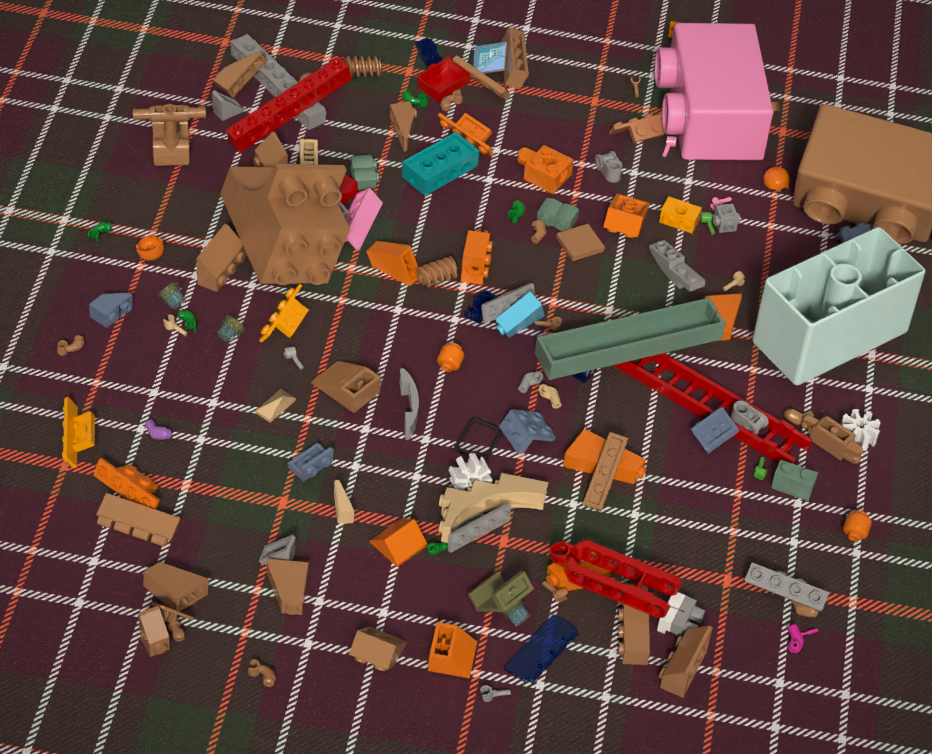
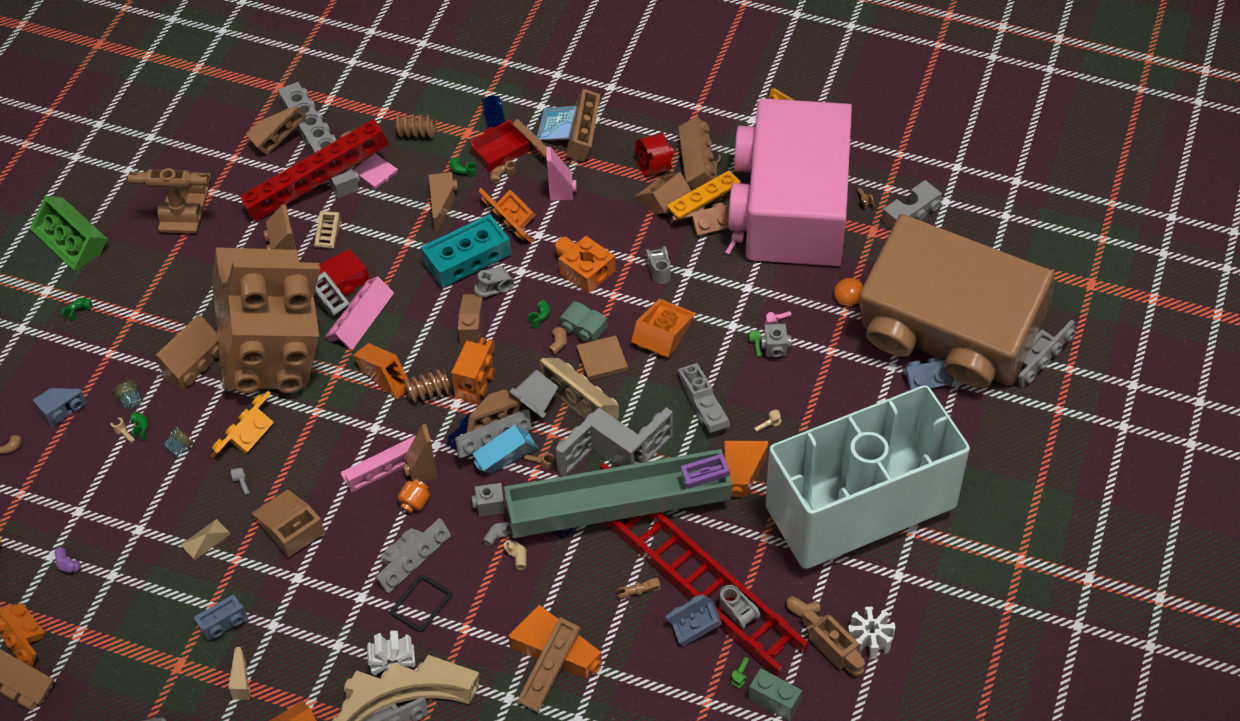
camera: 15 degrees right, 5 degrees up
orange hair [136,236,164,261] -> none
light grey slope [212,90,245,121] -> none
sand green brick [350,155,379,190] -> none
light grey slope [399,368,419,440] -> none
sand blue bracket [499,409,556,454] -> none
light orange brick [659,196,702,234] -> none
none -> bright green slope [30,196,108,271]
none -> bright pink panel [341,436,415,492]
none -> bright pink piece [353,153,398,189]
none -> light grey bracket [376,518,451,593]
none -> medium nougat slope [403,424,438,482]
none -> medium nougat slope [458,294,483,345]
none -> medium nougat slope [467,389,521,432]
none -> light grey brick [472,483,505,517]
none -> light grey piece [474,266,514,297]
none -> light grey container [509,369,558,418]
none -> tan slope [540,358,619,420]
none -> bright pink slope [546,147,577,201]
none -> light grey bracket [556,407,673,476]
none -> medium nougat piece [616,578,660,599]
none -> red brick [634,132,674,176]
none -> medium nougat slope [634,172,691,215]
none -> light orange bracket [667,170,740,219]
none -> medium nougat brick [678,116,716,190]
none -> medium lavender tile [681,453,730,488]
none -> light grey arch [881,180,942,230]

